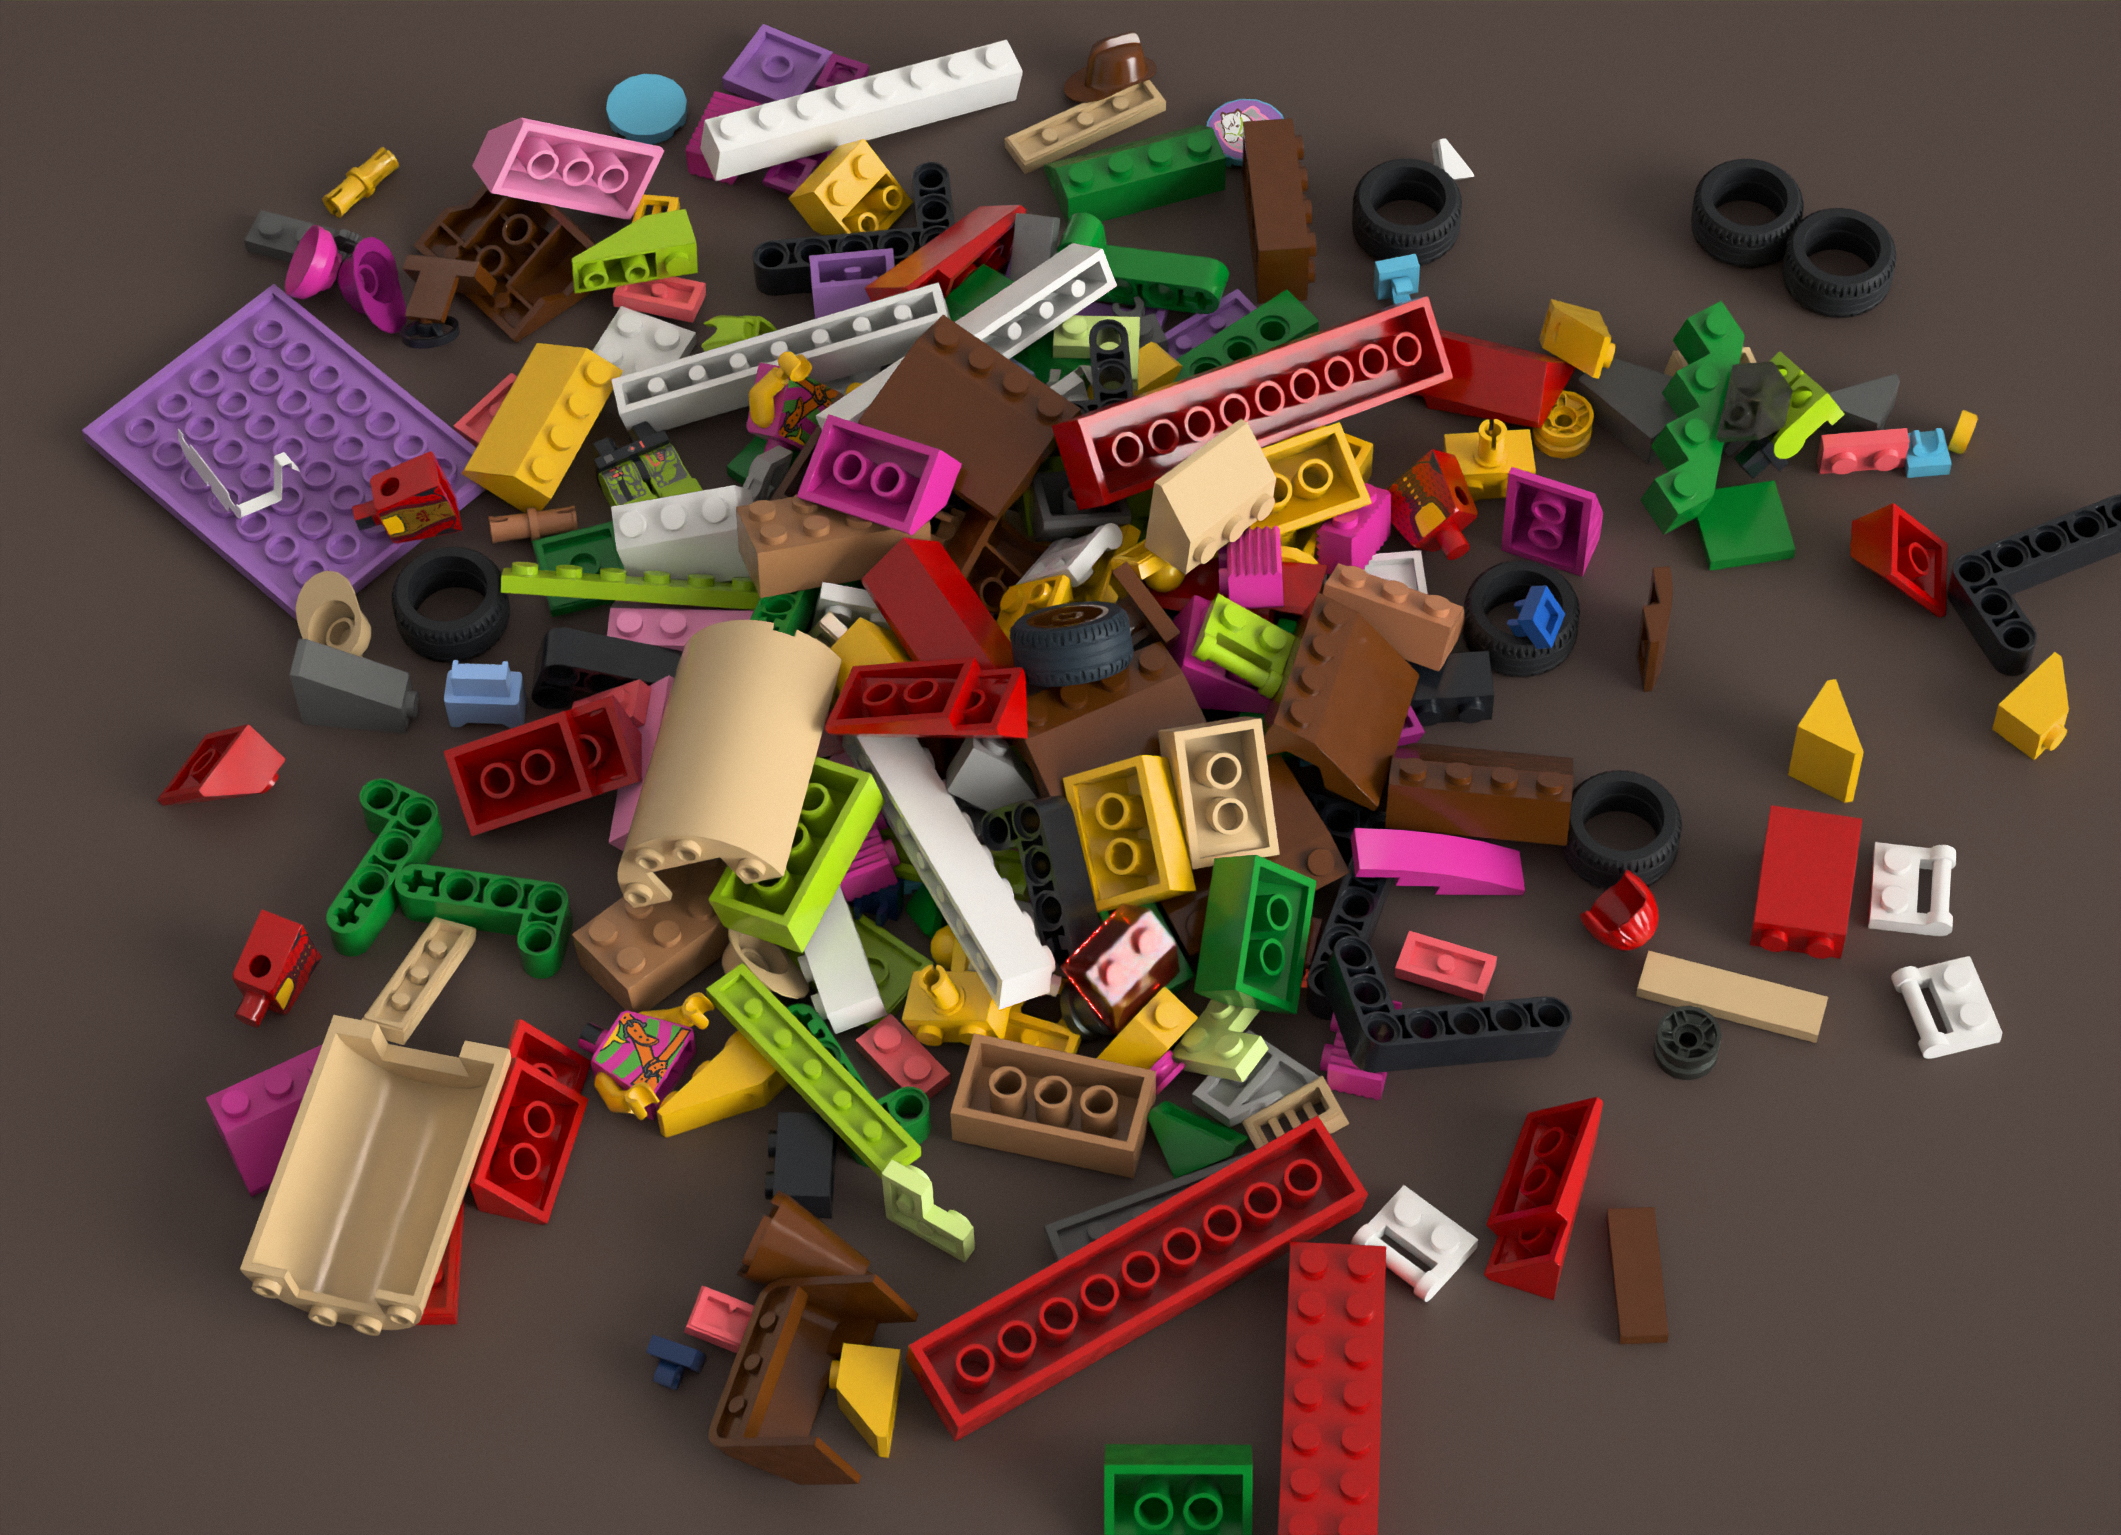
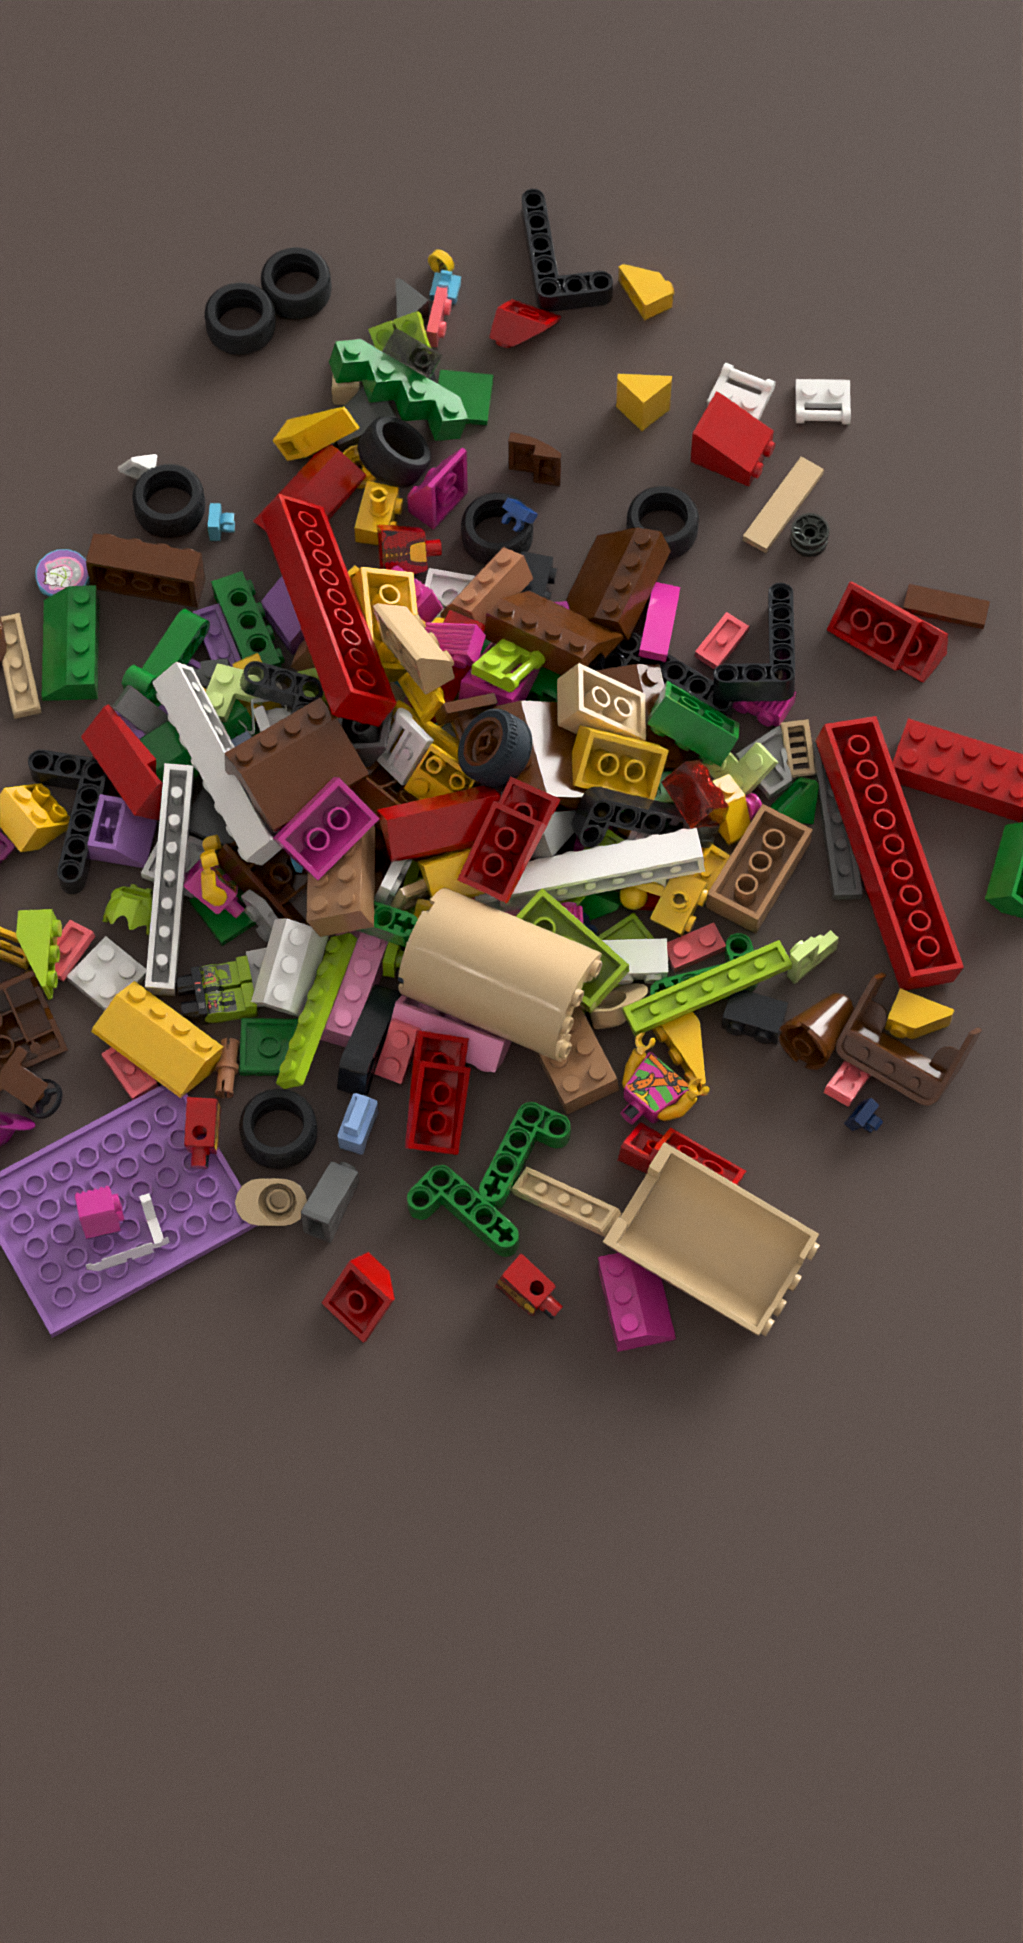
camera: 75 degrees left, 10 degrees up
white plate [1351,1185,1478,1302] -> none
red hair [1579,870,1659,951] -> none
none -> dark pink brick [75,1185,125,1239]
none -> black tyre [357,417,431,488]

